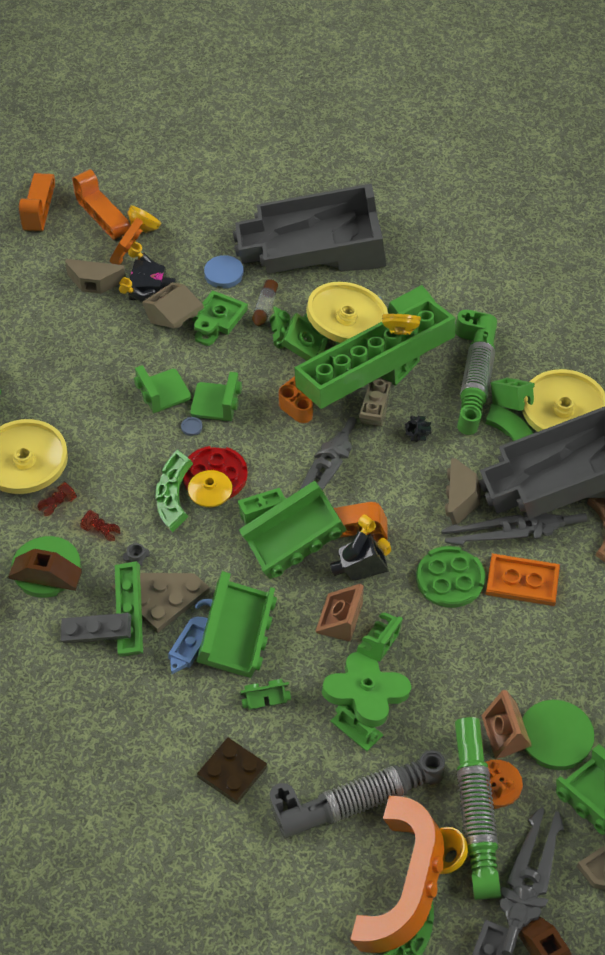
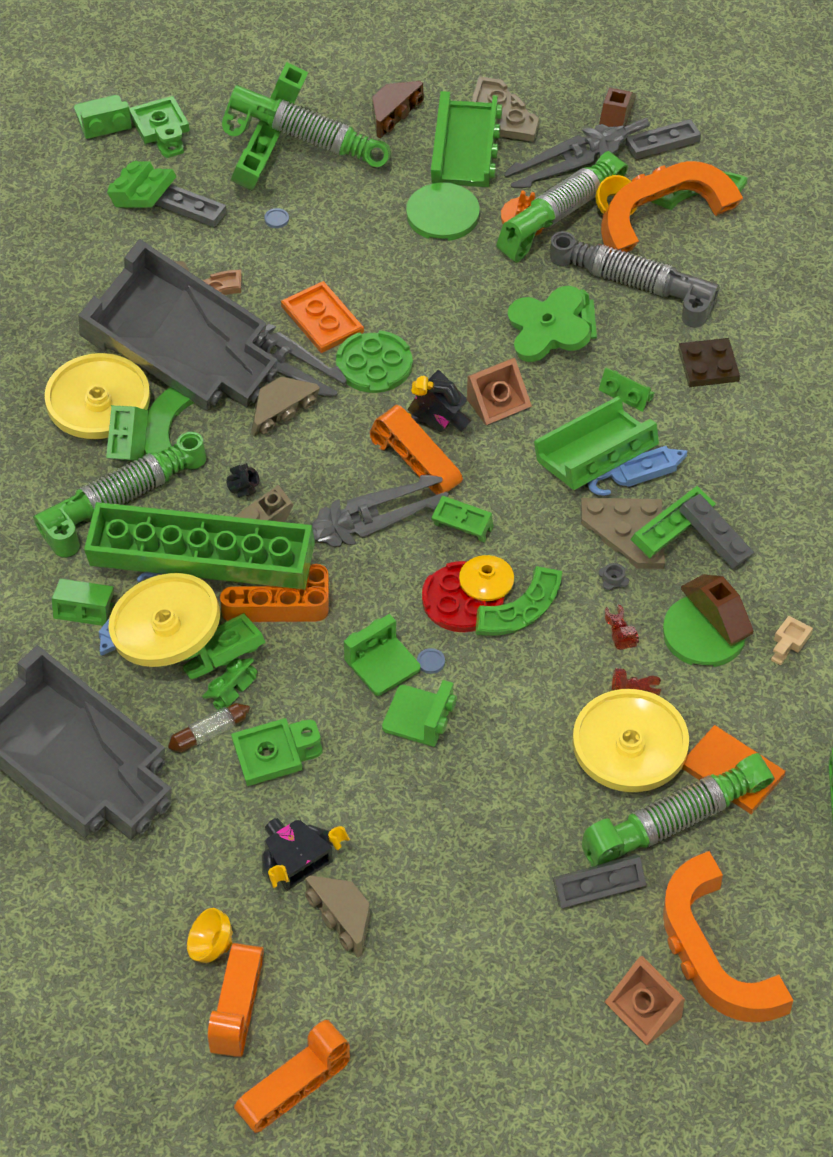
camera: 135 degrees left, 0 degrees up
orange plate [110,217,143,265] -> none
dark tan slope [142,283,204,329] -> none
medium blue tile [204,255,244,288] -> none
bright green panel [239,480,347,579] -> none
bright green hinge [357,613,403,662] -> none
yellow piece [382,314,421,335] -> none
nougat slope [482,690,532,759] -> none

